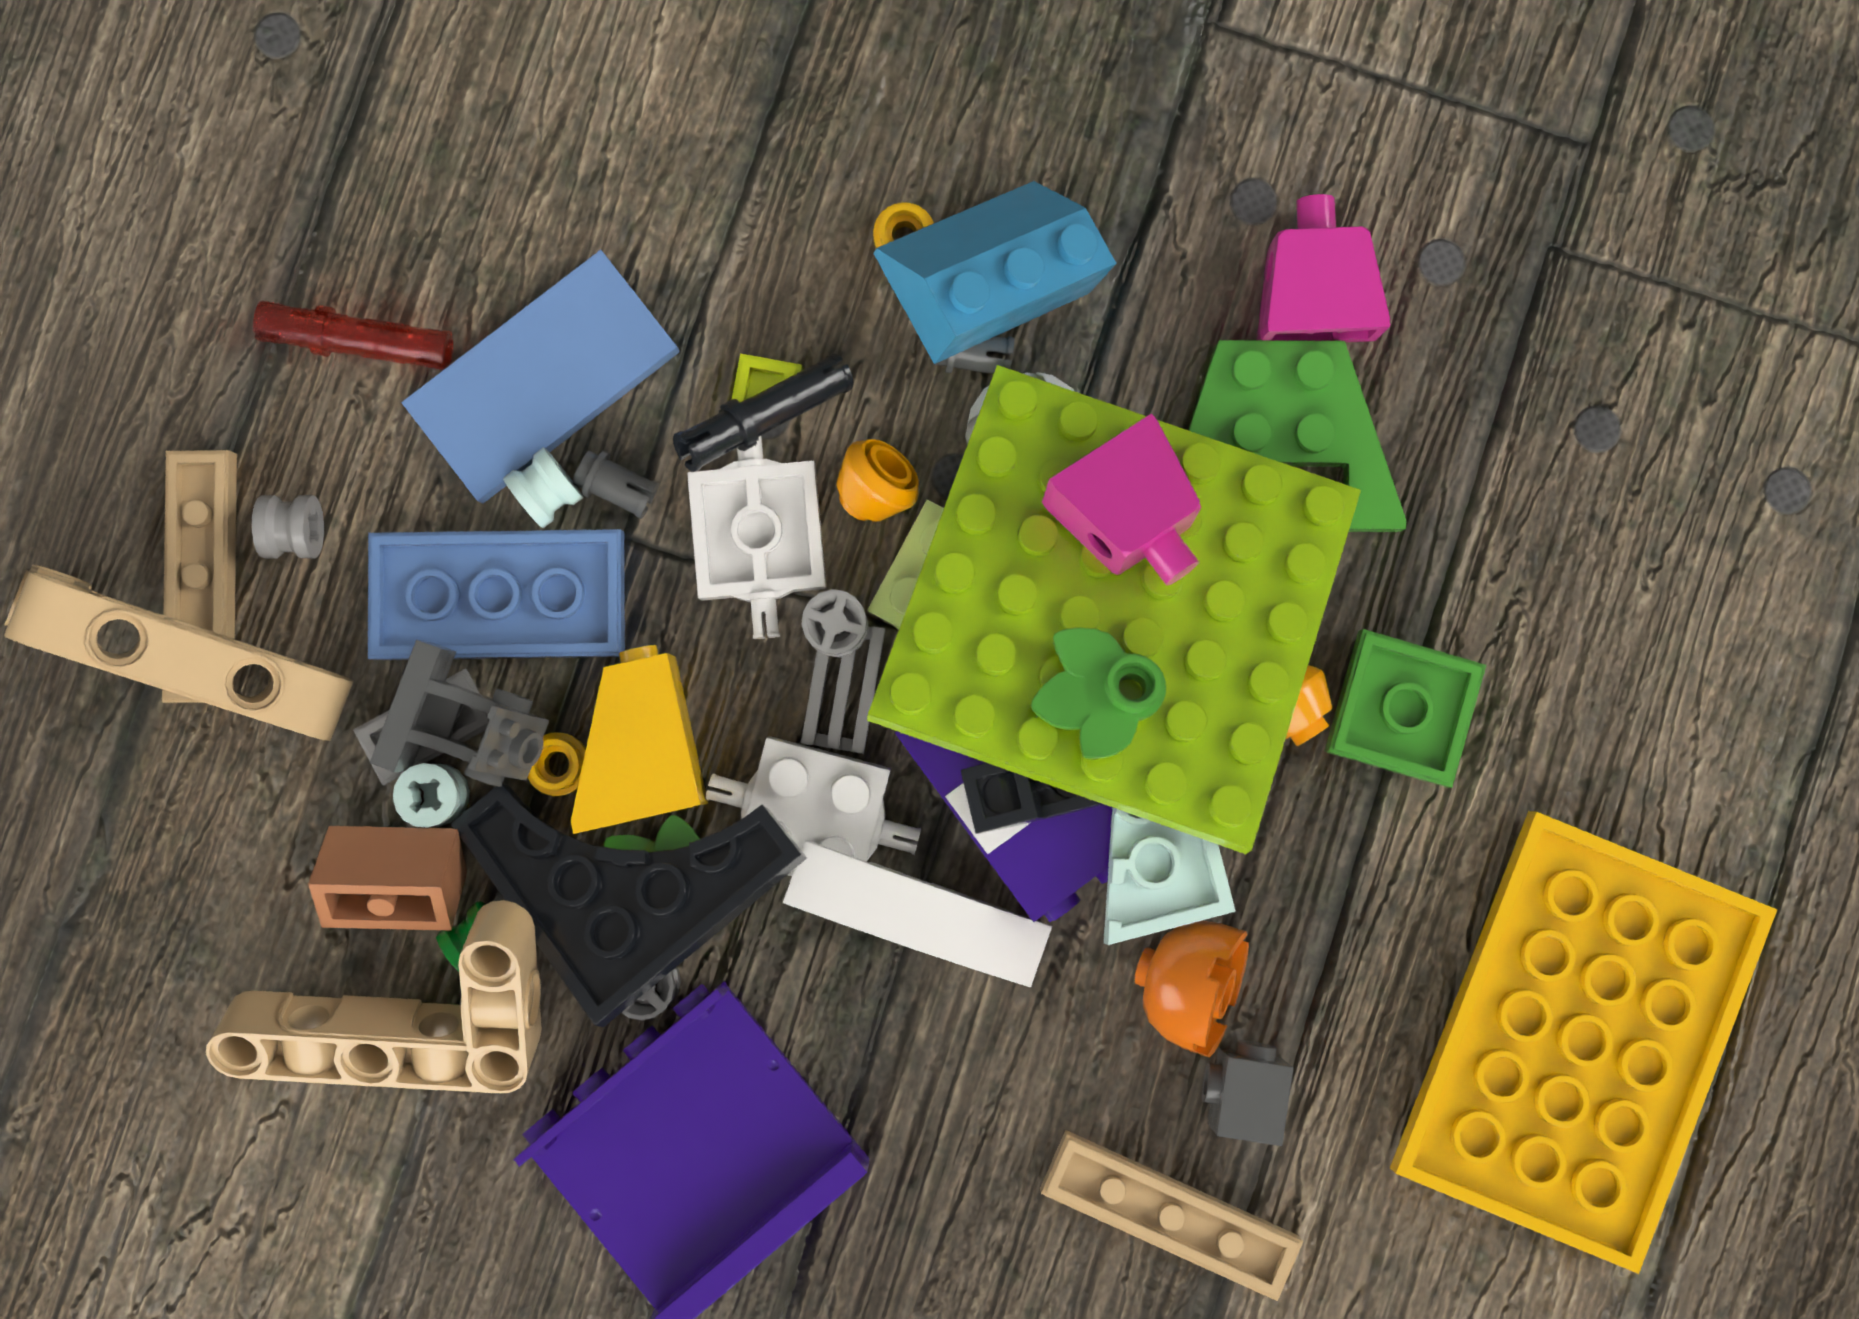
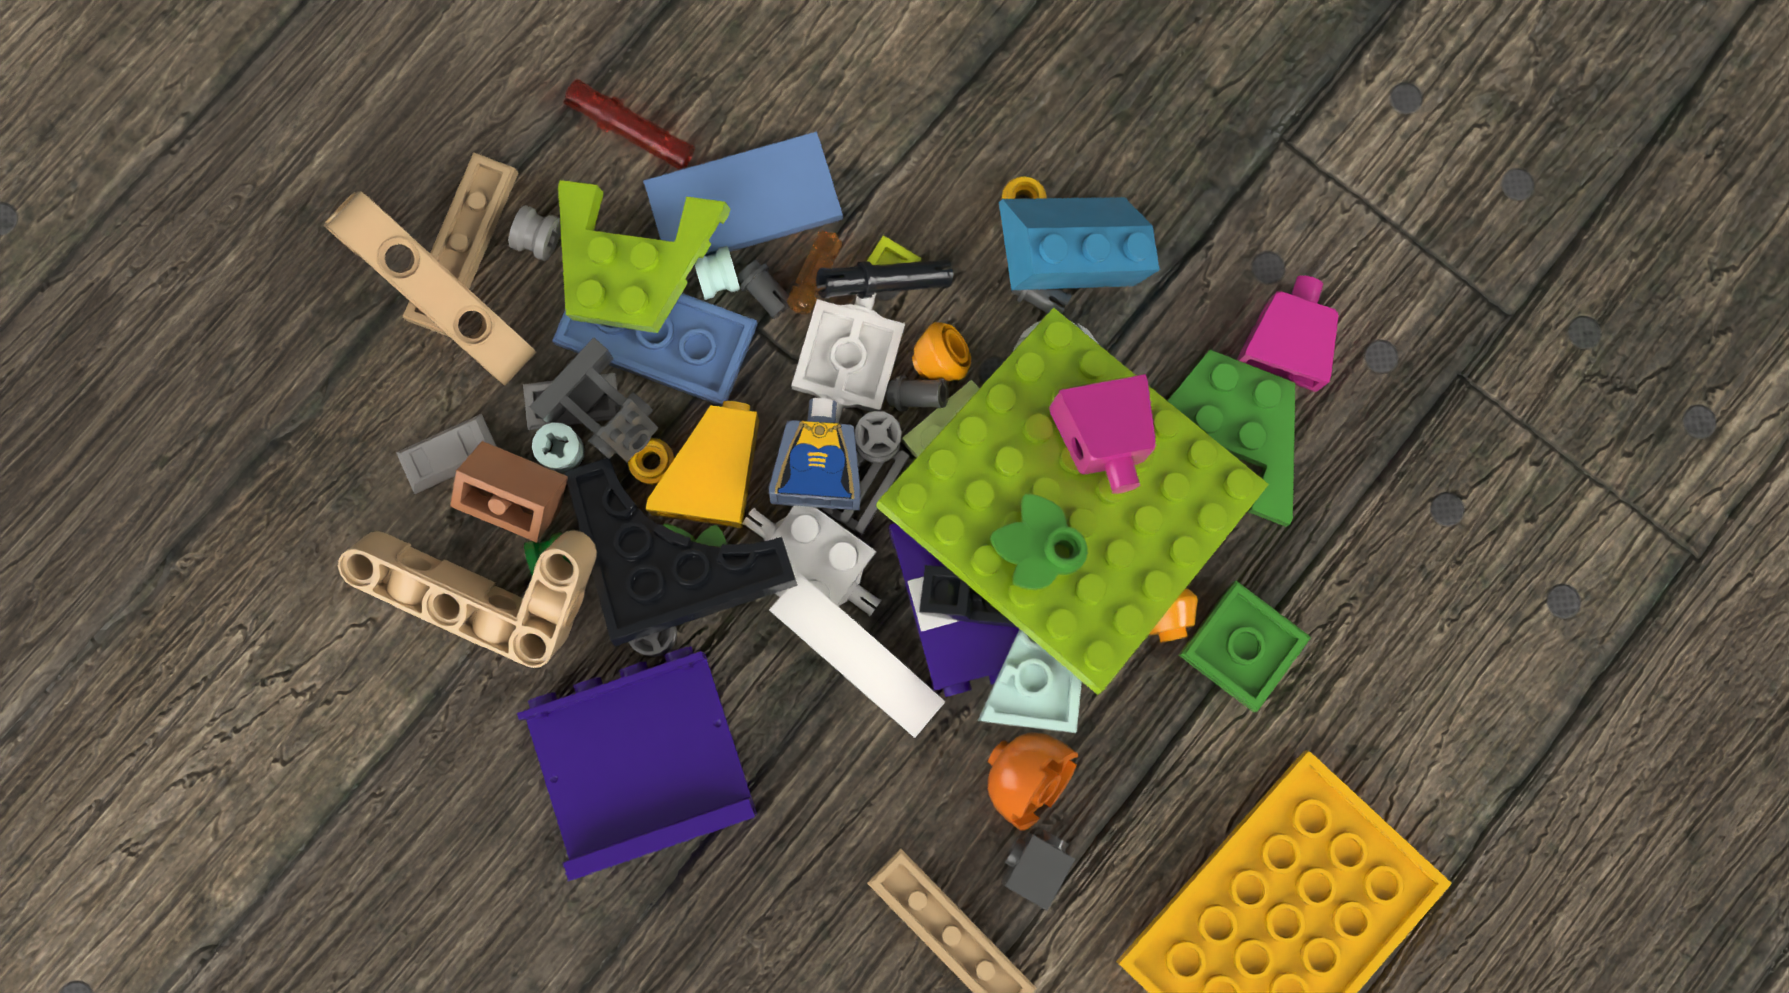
camera: 10 degrees right, 5 degrees down
none -> light grey tile [396,414,497,494]
none -> lime wing [558,180,730,333]
none -> torso [769,398,860,511]
none -> clear orange axle [787,230,842,315]
none -> dark grey pin [887,375,949,412]

